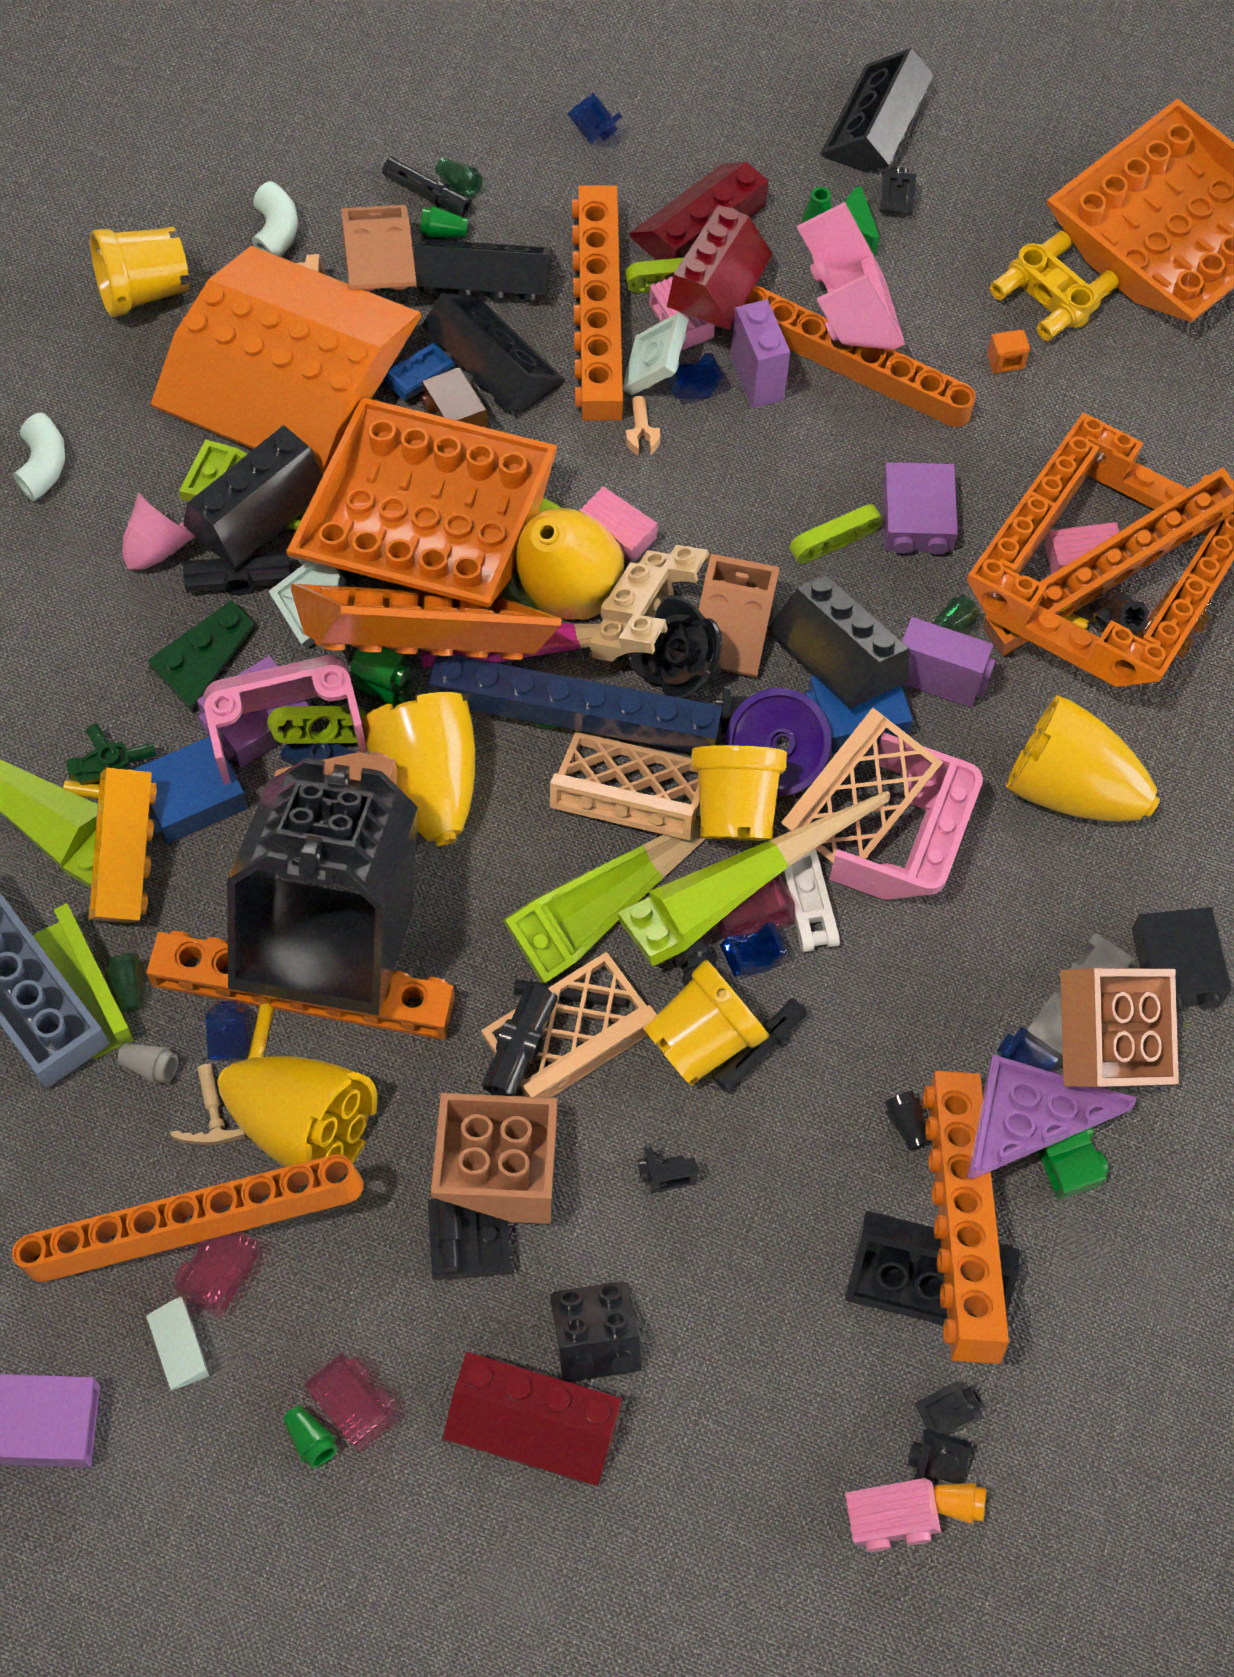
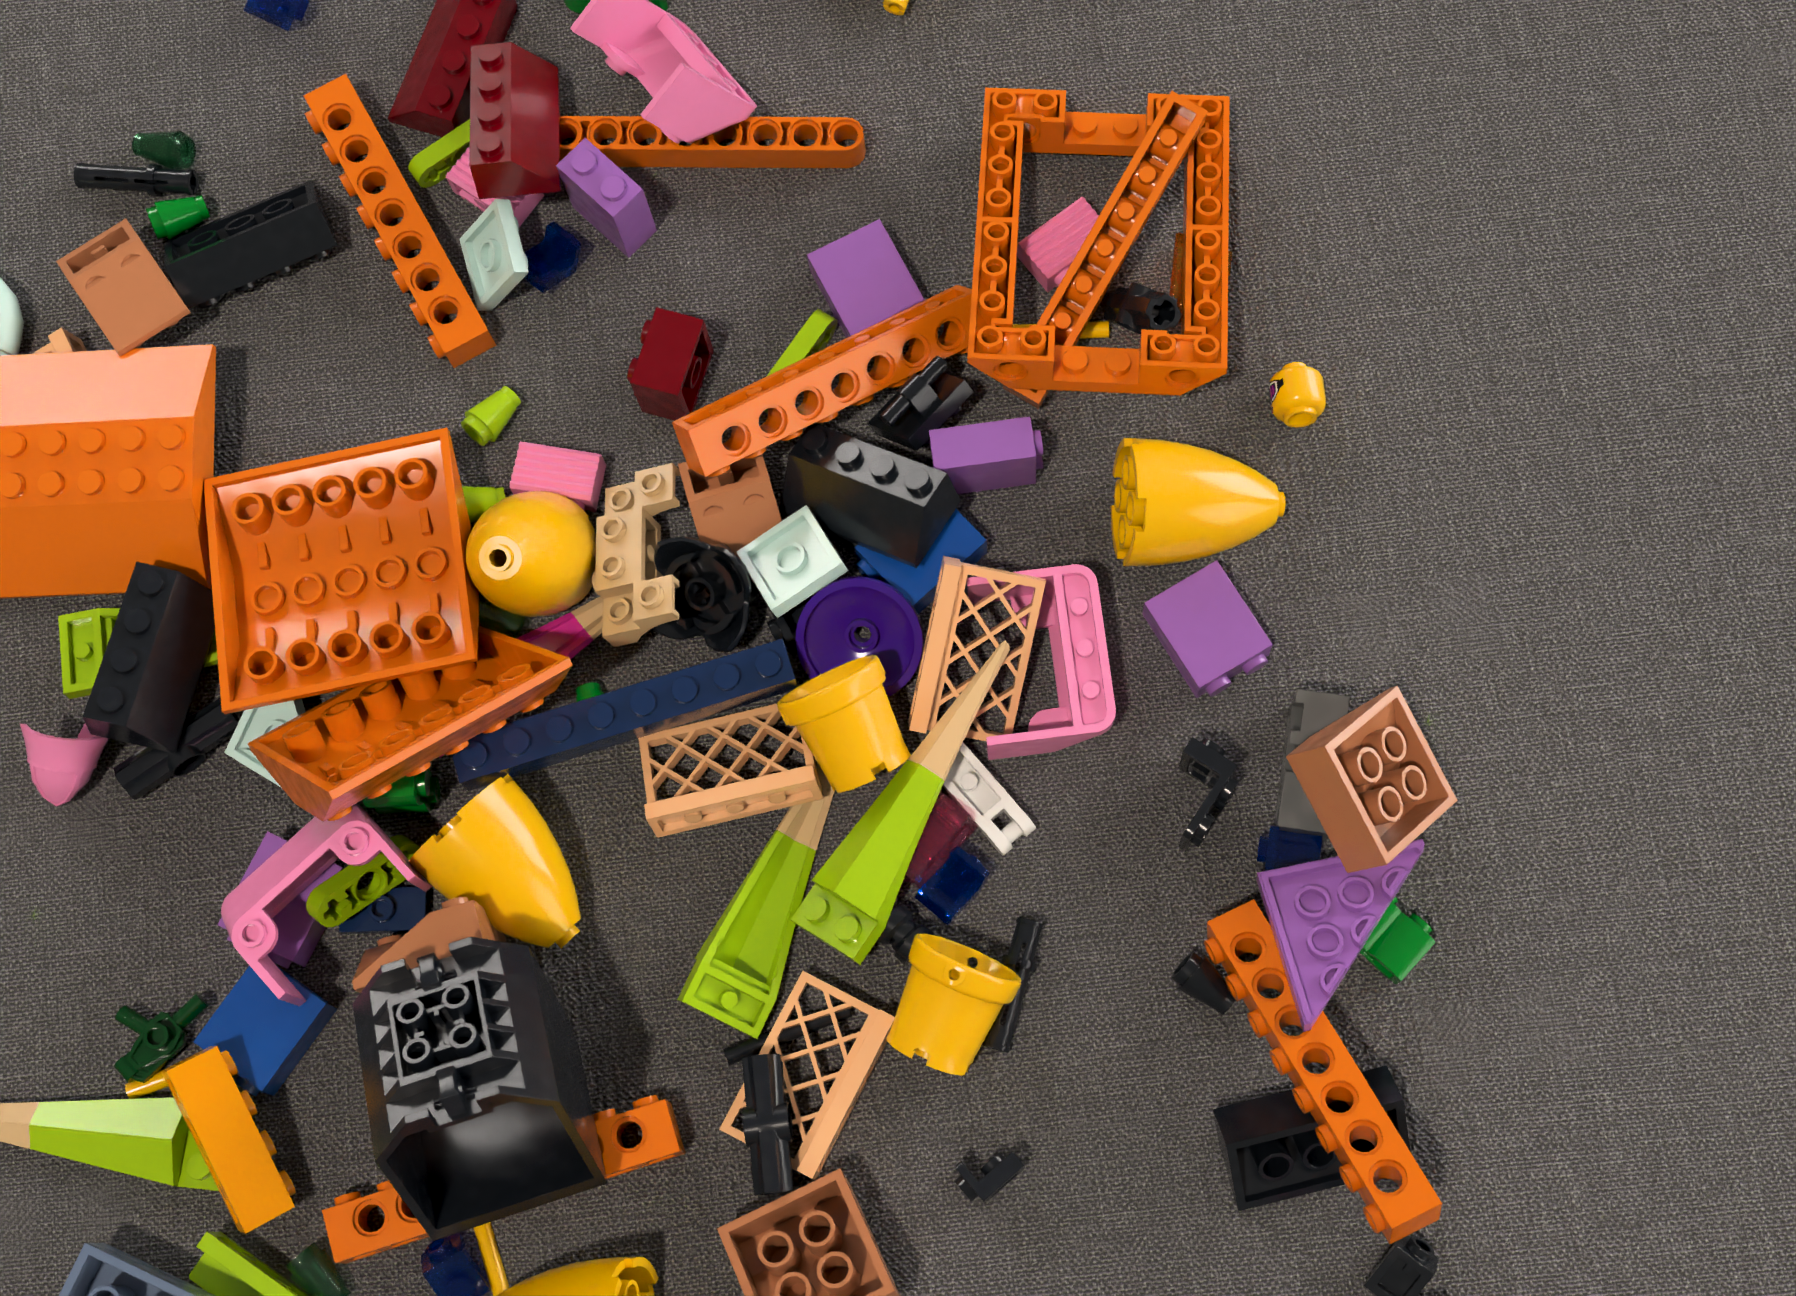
camera: 15 degrees left, 10 degrees up
dark green wing [148,600,255,713] -> none
blue plate [383,342,456,401] -> none
brick [420,367,489,428] -> none
black slope [421,293,565,411] -> none
light nougat bar [626,396,661,455] -> none
clear green cone [932,594,980,633] -> none
orange slope [987,330,1030,374] -> none
black brick [1131,907,1231,1012] -> none
none -> lime cone [461,386,521,446]
none -> dark red brick [627,307,714,421]
none -> orange brick [672,285,972,477]
none -> light aqua plate [737,505,849,618]
none -> black plate [867,355,974,451]
none -> medium lavender brick [1142,560,1273,698]
none -> black bracket [1178,737,1239,852]
none -> yellow head [1269,362,1326,428]

